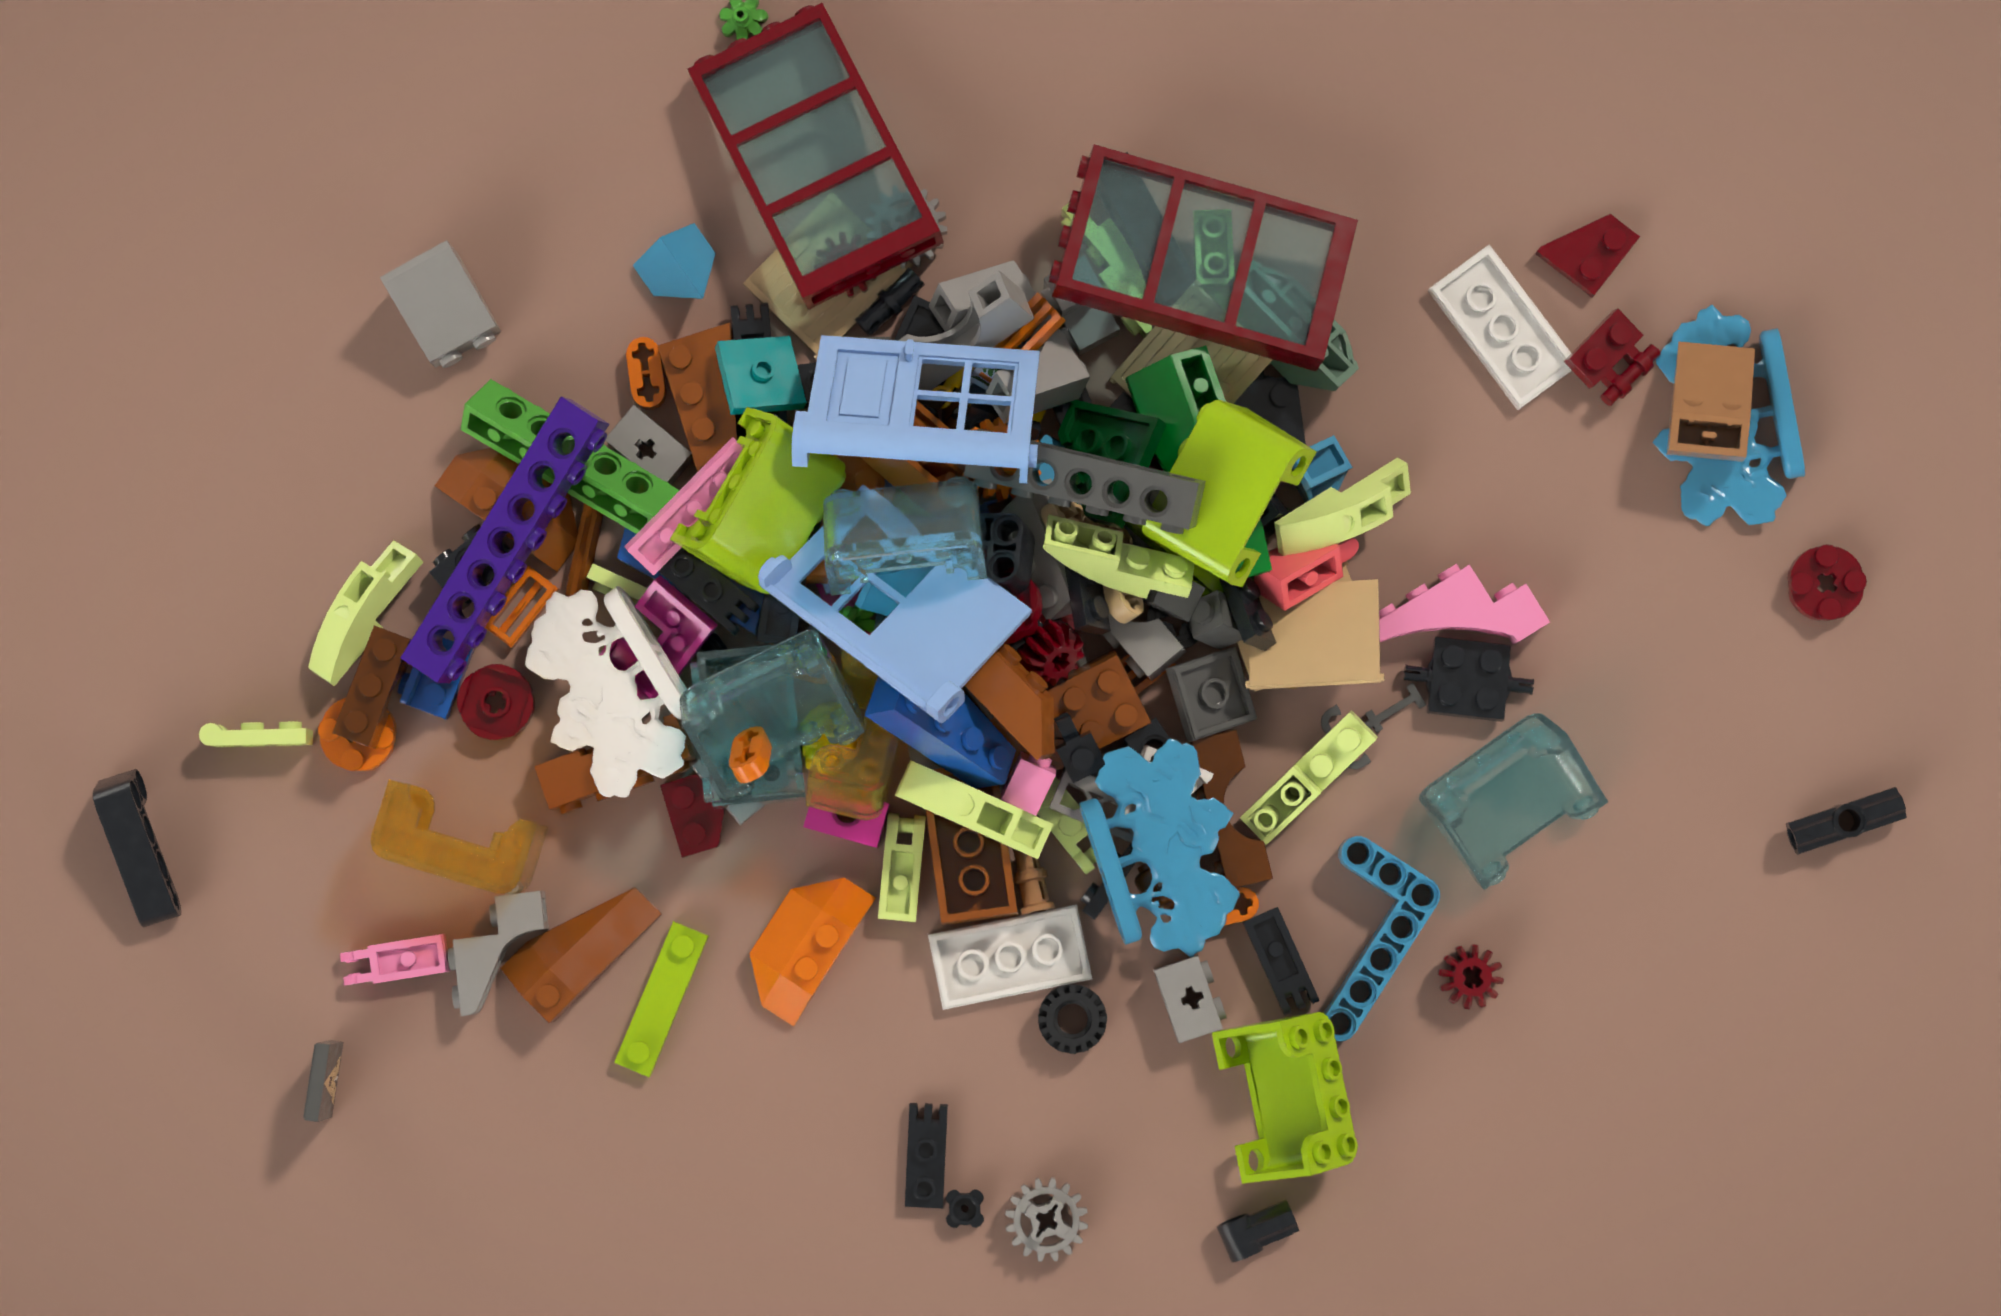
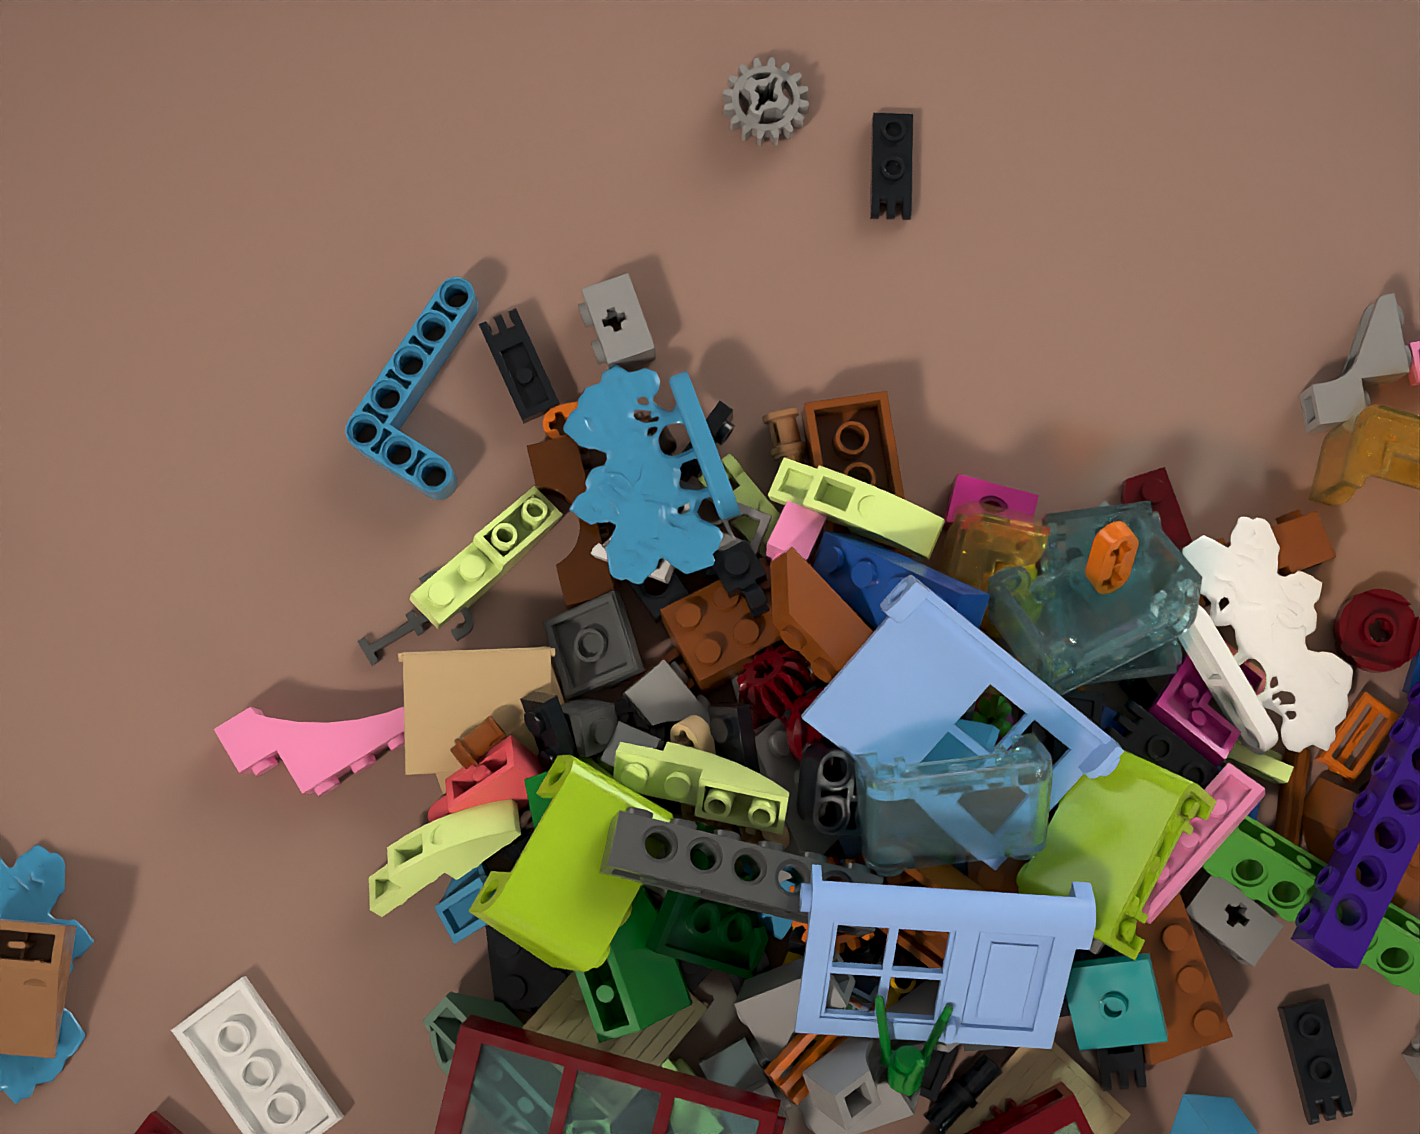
camera: 175 degrees right, 5 degrees down
dark orange wedge [500,887,662,1023] -> none
lime plate [614,921,709,1077] -> none
orange beam [626,337,667,410] -> none
orange wedge [749,877,876,1026] -> none
yellowish green plate [878,812,926,922] -> none
white tile [928,905,1092,1010] -> none
black plate [946,1189,984,1228] -> none
black tyre [1038,984,1107,1054] -> none
lime windscreen [1212,1012,1358,1184] -> none
black piece [1217,1200,1300,1262] -> none
black plate [1403,637,1534,722] -> none
clear light blue windscreen [1419,713,1608,890] -> none
dark red gear [1438,944,1504,1009] -> none
dark red plate [1563,308,1661,406] -> none
none -> dark orange pin [450,715,507,769]
none -> green plant [875,995,953,1096]
none -> black hinge [1277,998,1353,1125]

